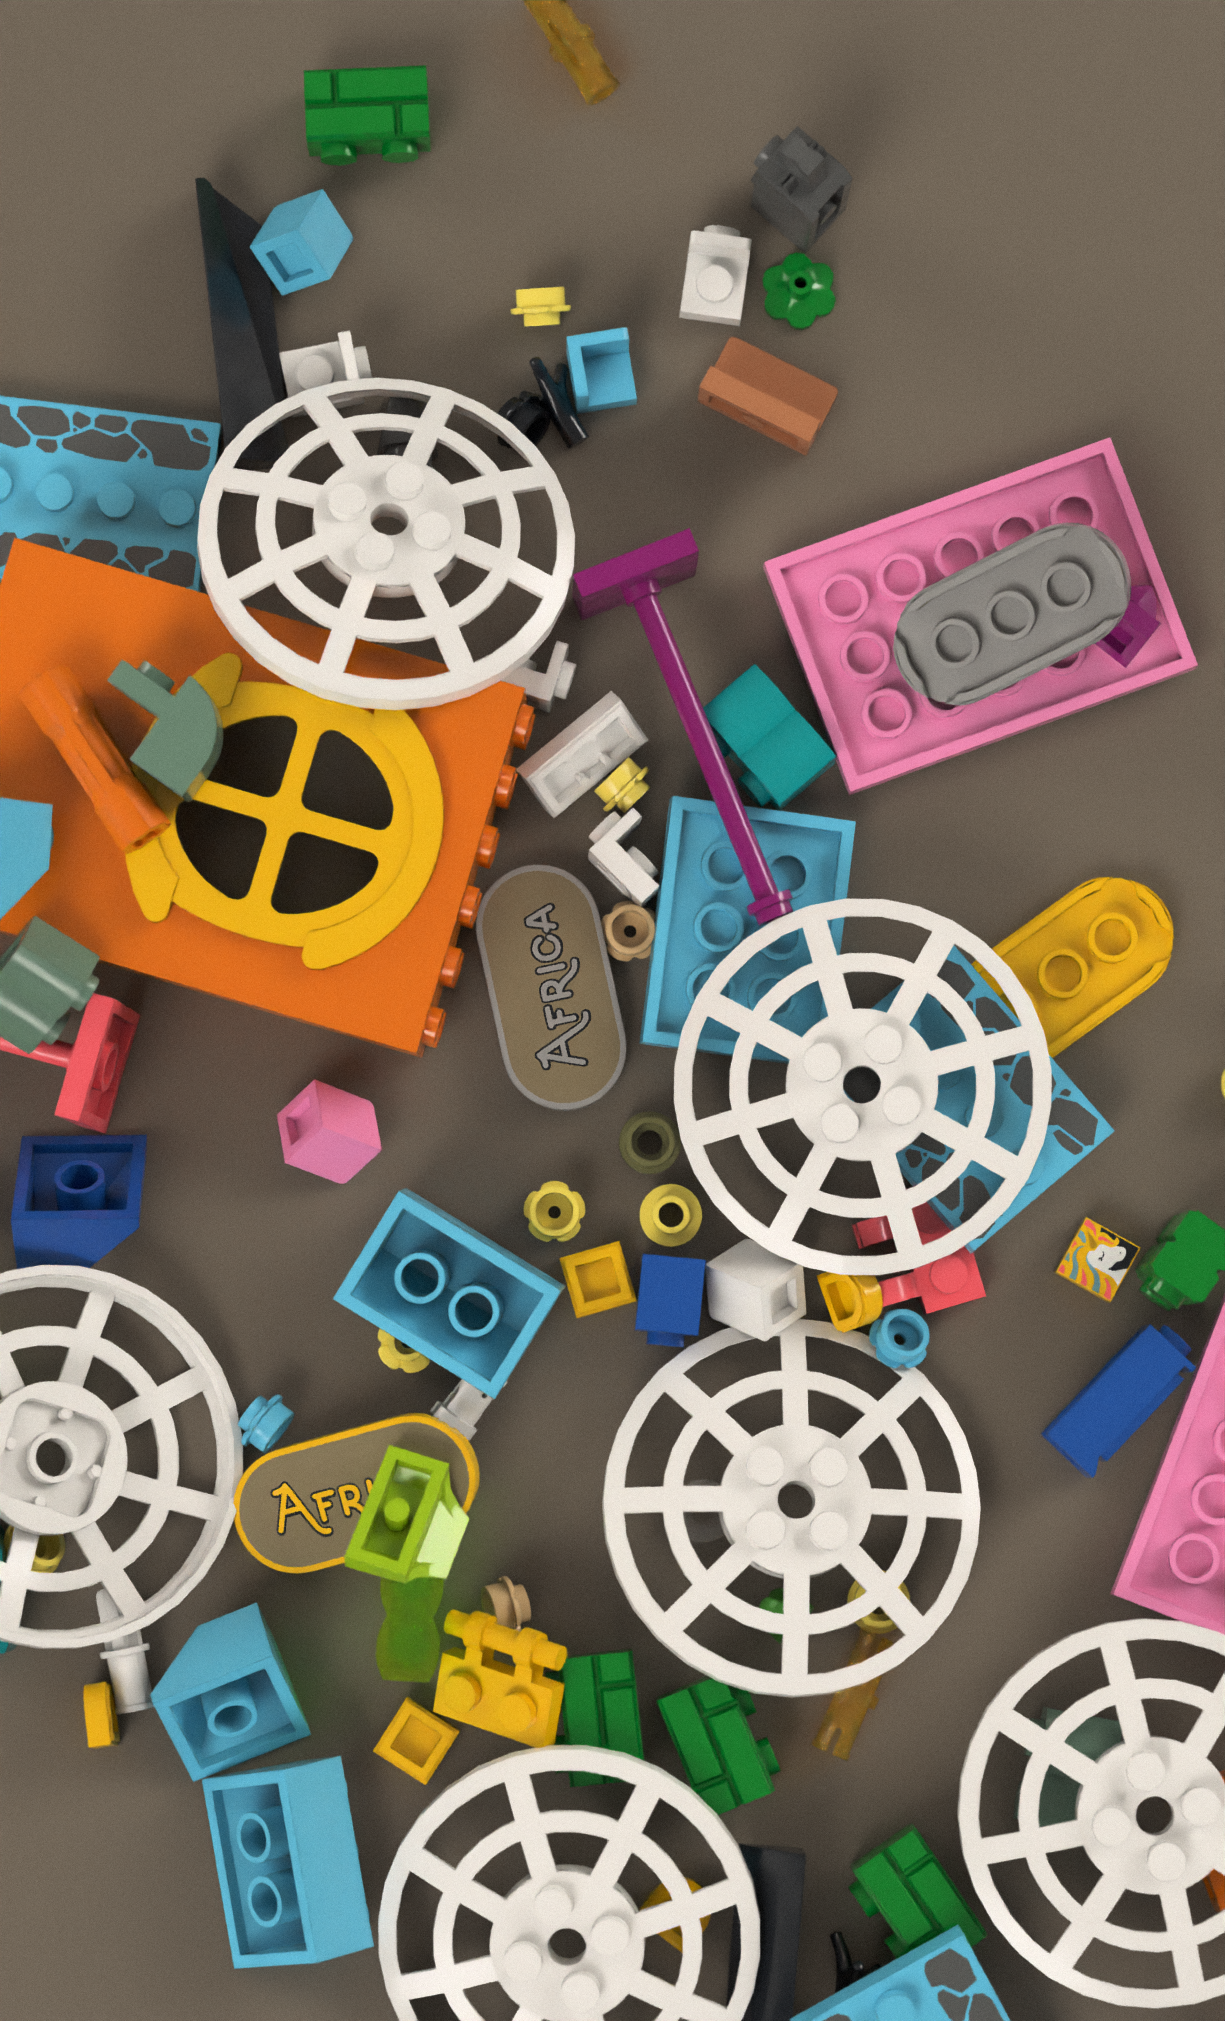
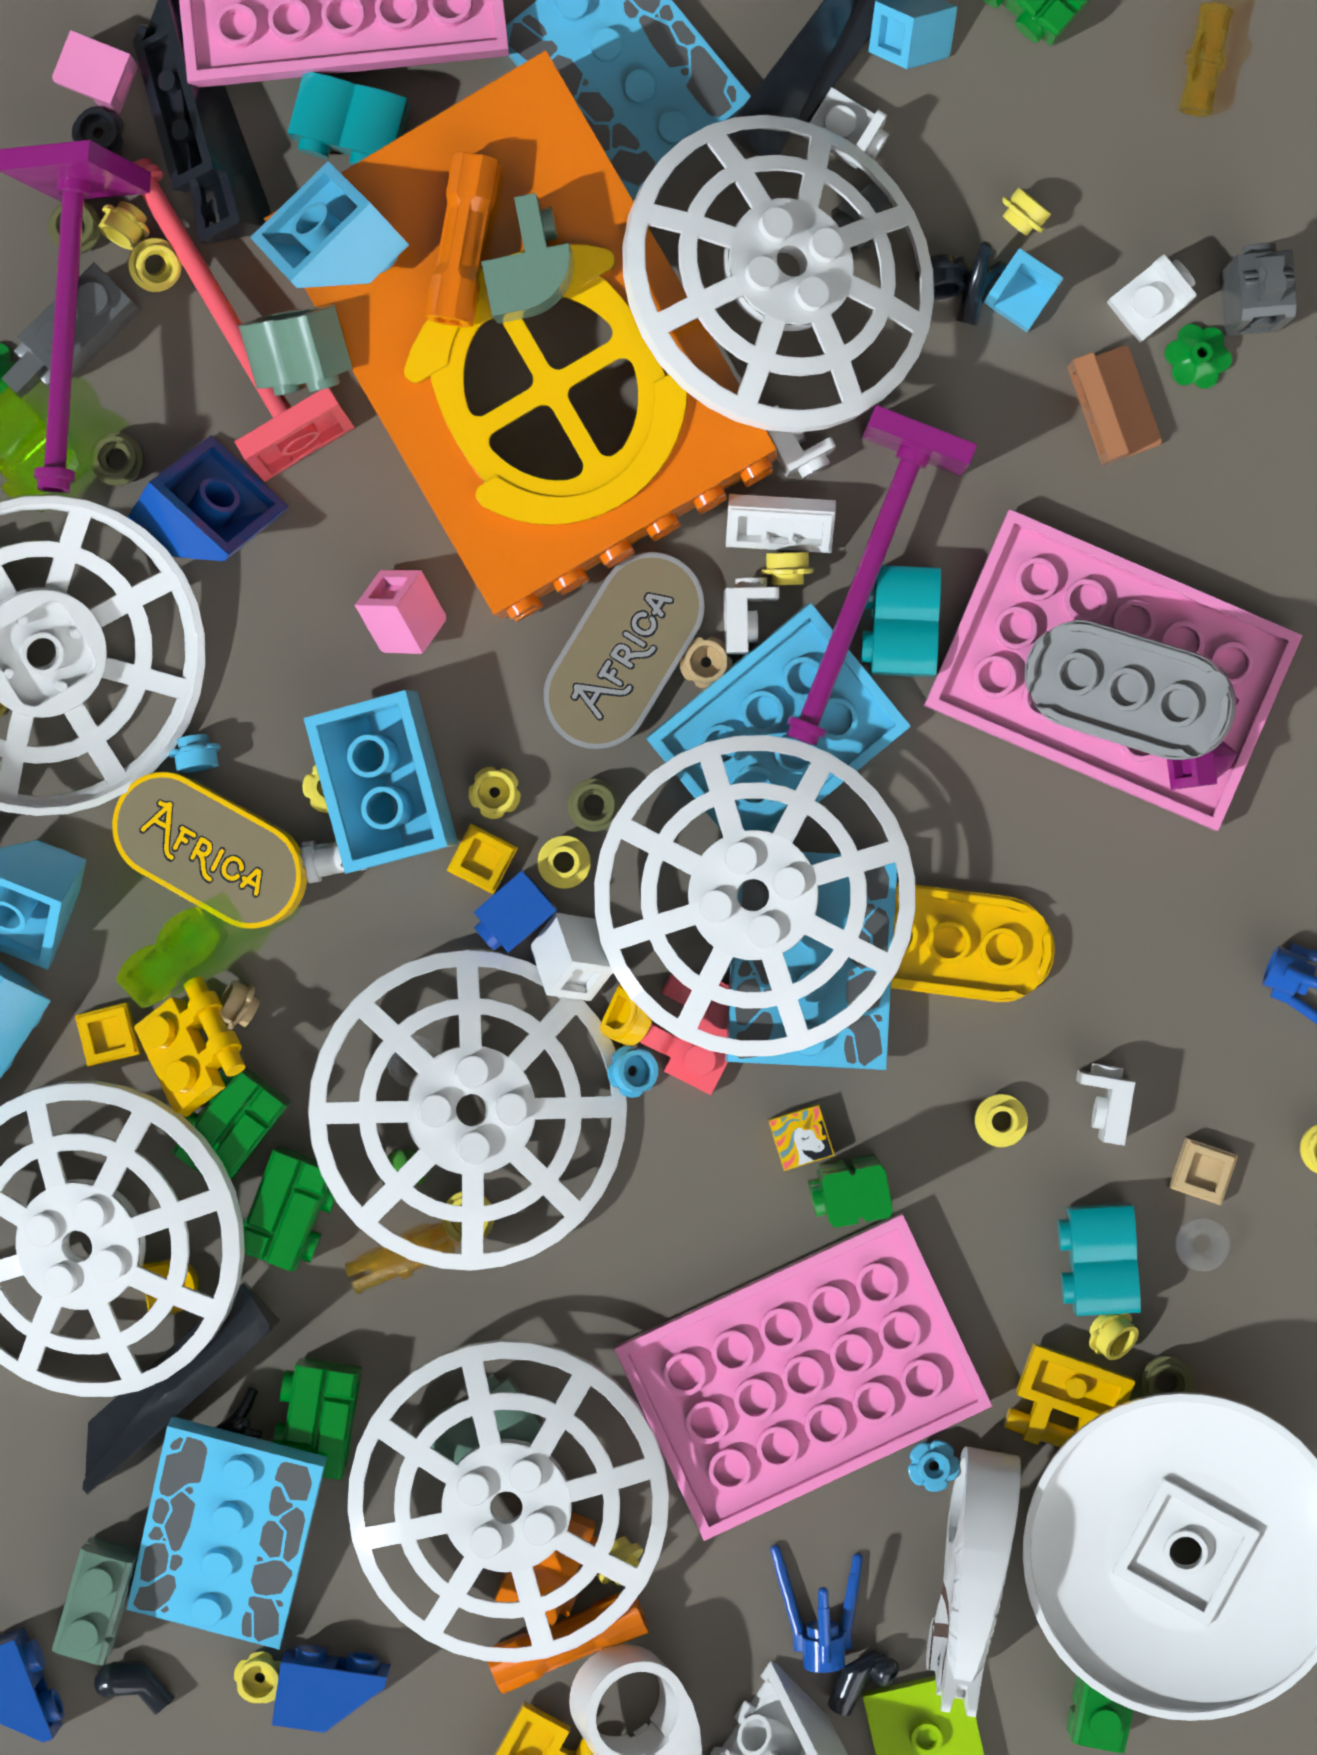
camera: 50 degrees right, 5 degrees up
lime slope [344,1445,470,1584] -> none
blue window [1040,1324,1196,1478] -> none

